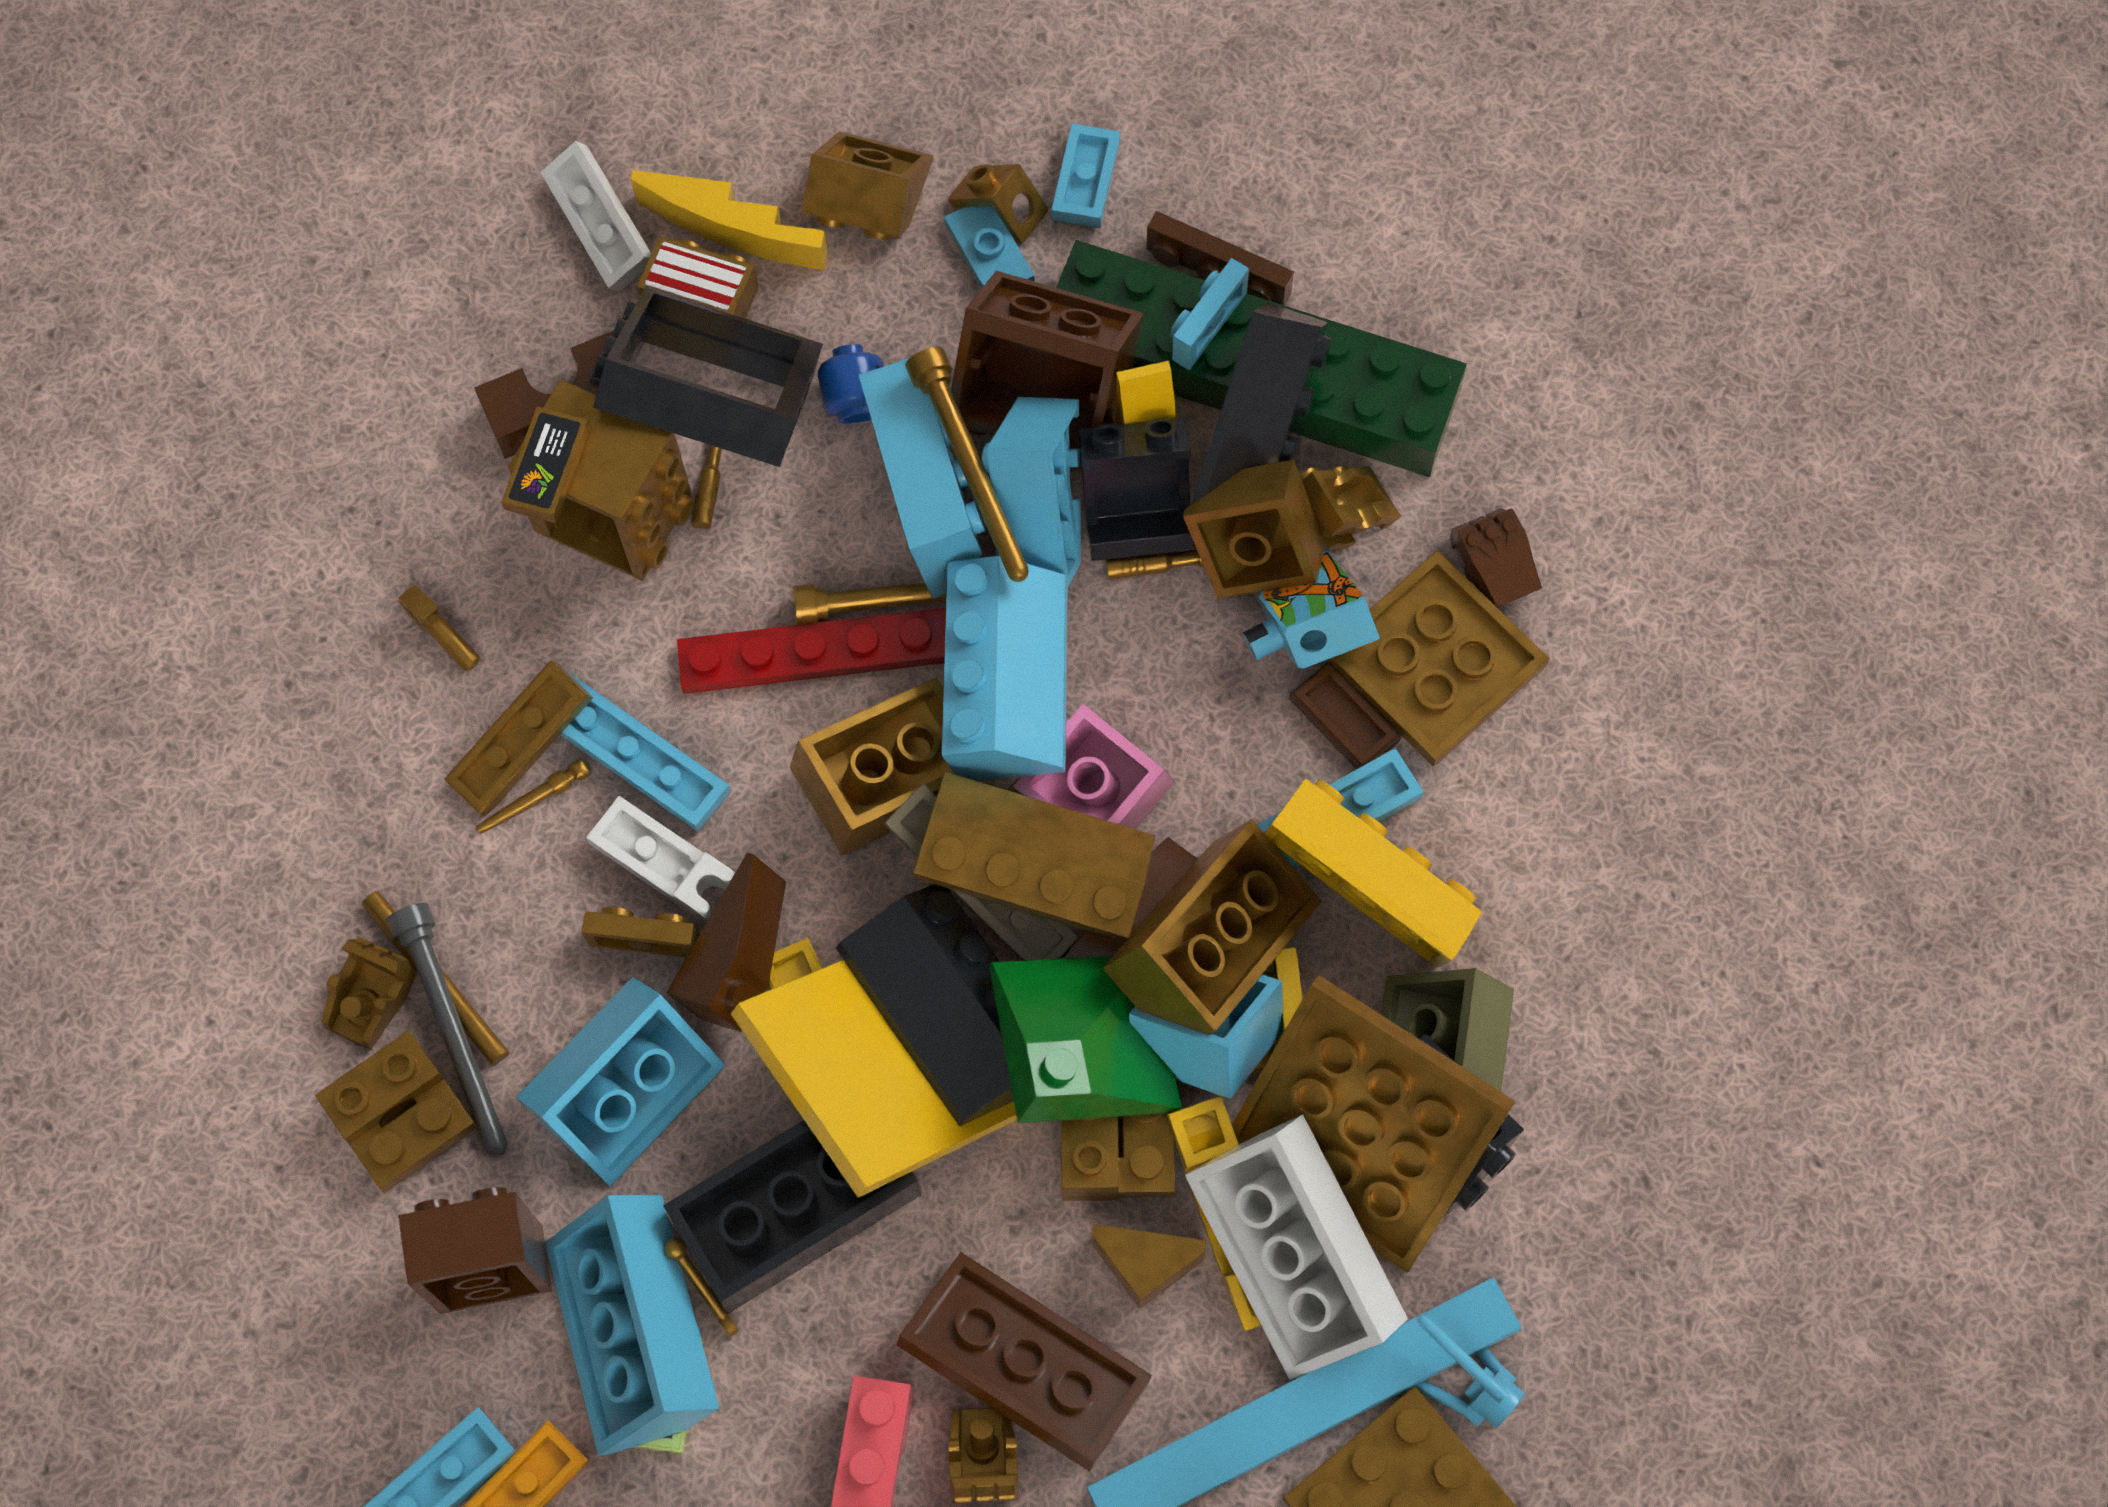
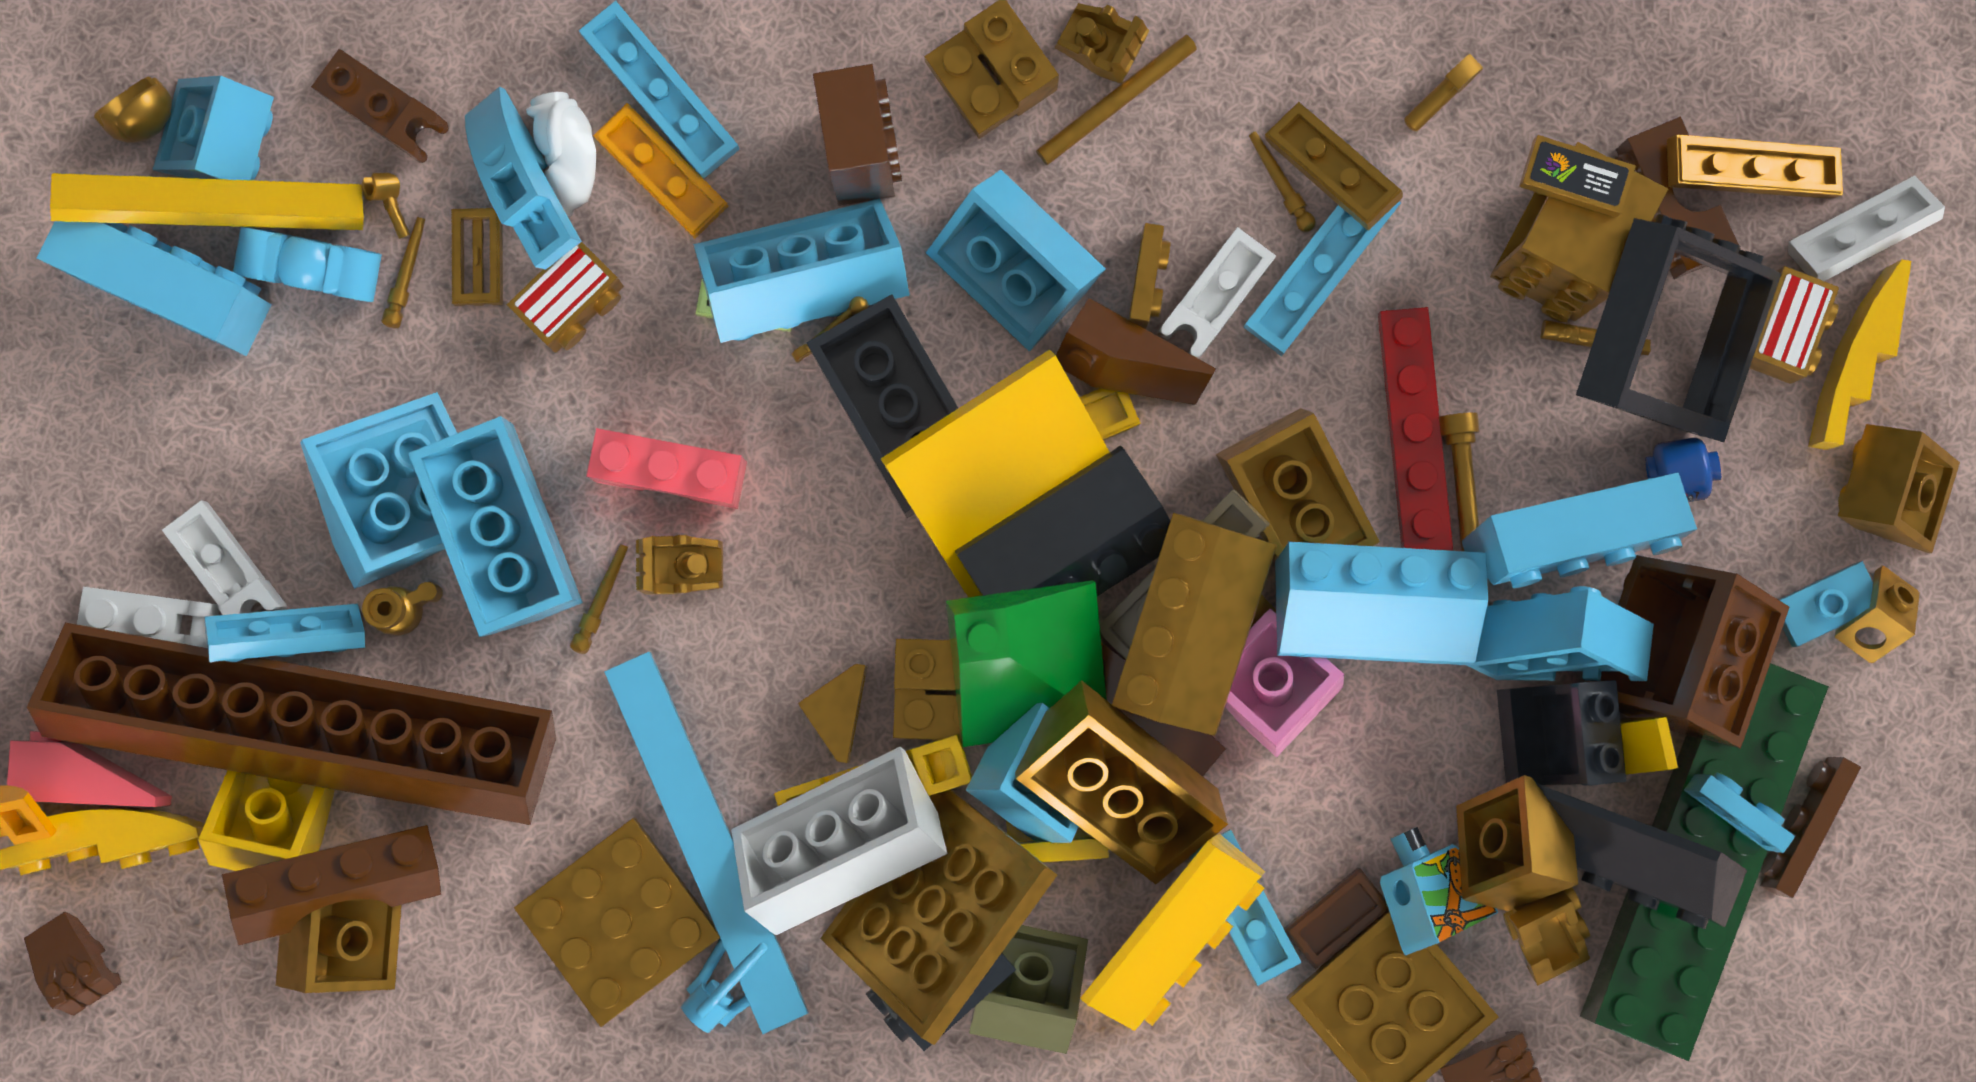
camera: 90 degrees right, 15 degrees up
dark grey piece [386,903,507,1156] -> none
reddish brown plate [896,1252,1152,1472] -> none
pearl gold piece [905,347,1029,582] -> none
medium azure plate [1051,123,1121,228] -> none
pearl gold piece [1105,551,1204,580] -> none
none -> tile [1667,135,1843,198]

